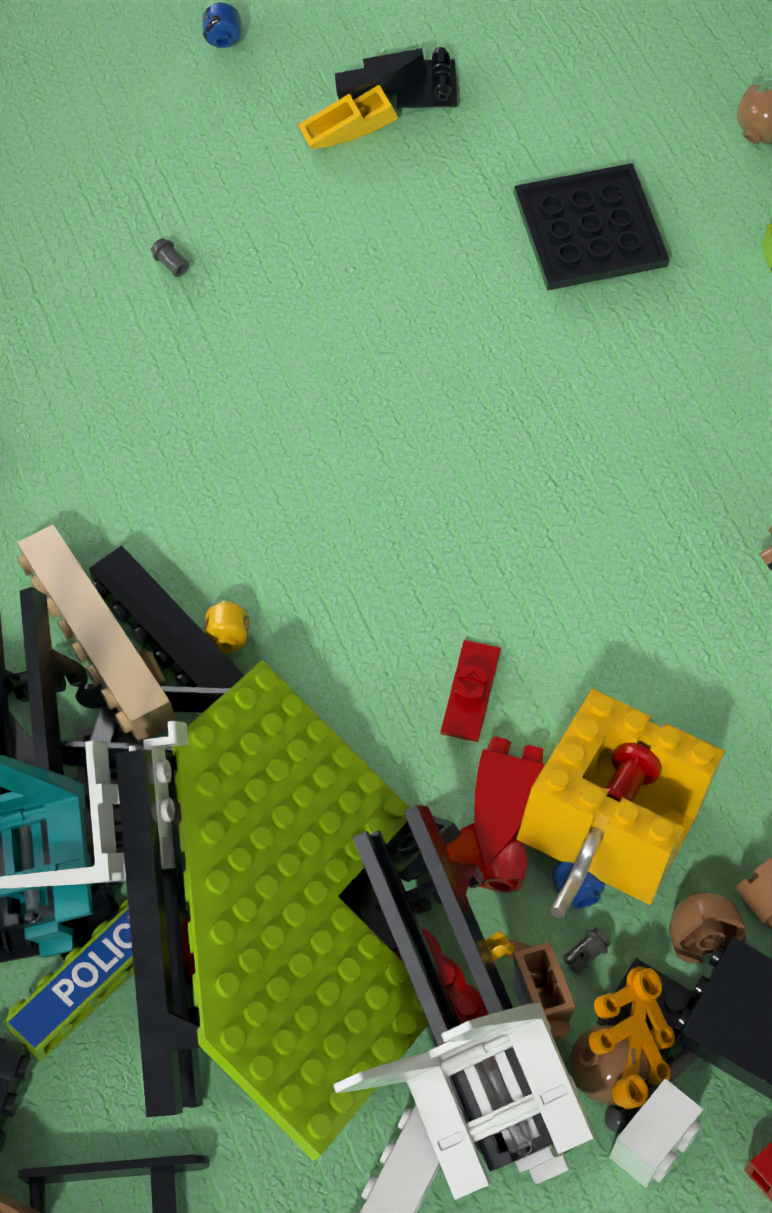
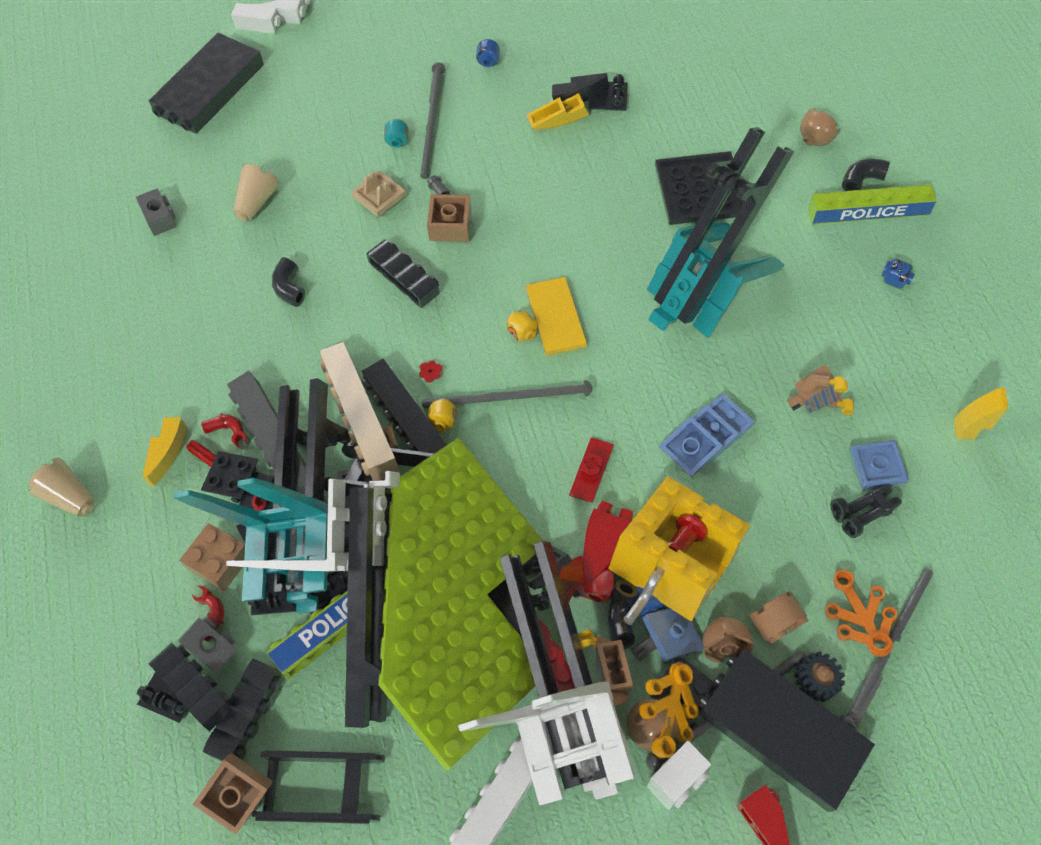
camera: 10 degrees right, 0 degrees up
none -> tan plate [351,170,406,218]
none -> black brick [366,239,440,308]
none -> teal head [384,119,408,148]
none -> red plant [419,360,443,383]
none -> dark grey bar [420,62,445,179]
none -> dark grey bar [422,380,593,408]
none -> medium nougat brick [427,194,472,242]
none -> yellow head [507,311,538,342]
none -> yellow tile [526,277,587,356]
none -> black cylinder [606,580,638,649]
none -> medium blue plate [642,608,704,662]
none -> piece [647,127,794,338]
none -> medium blue slope [659,393,755,477]

